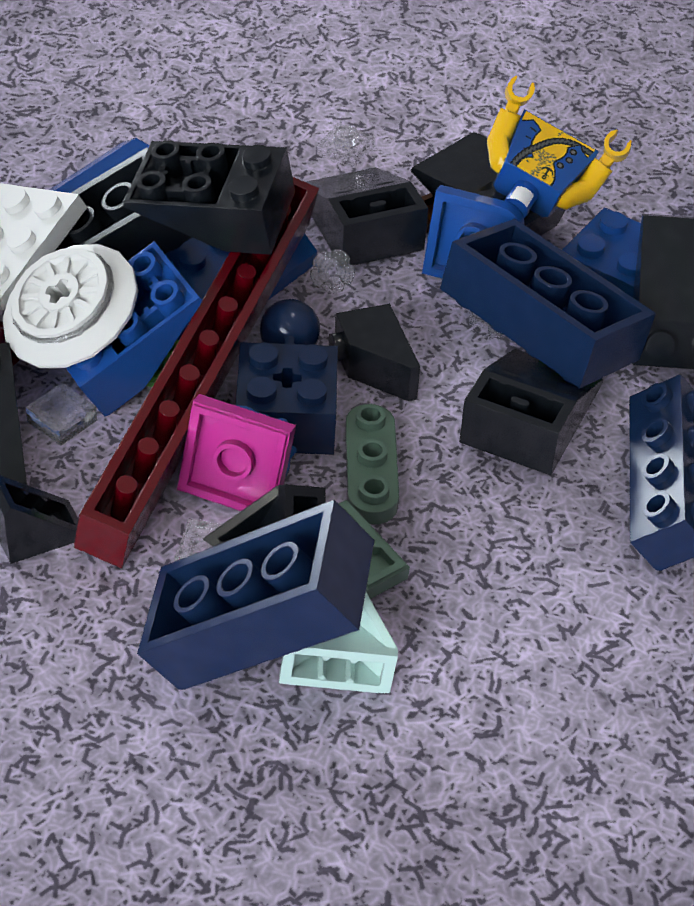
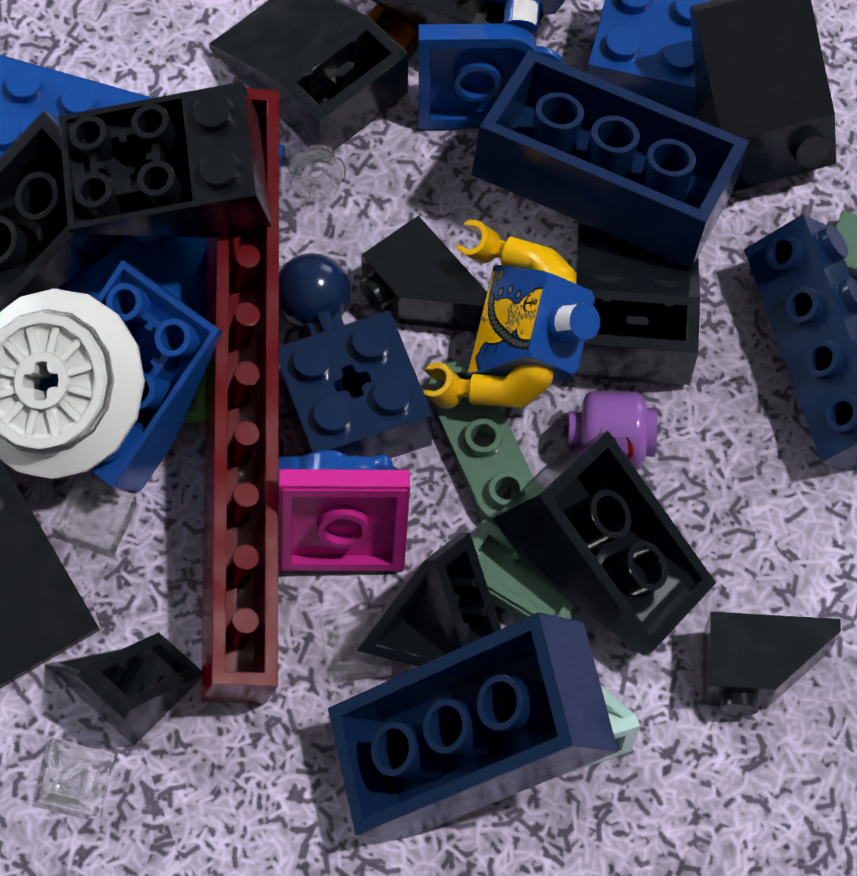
camera: 20 degrees left, 20 degrees up
none -> torso [423,220,600,409]
none -> black slope [492,431,716,656]
none -> medium lavender head [567,391,657,470]
none -> black slope [703,611,841,716]

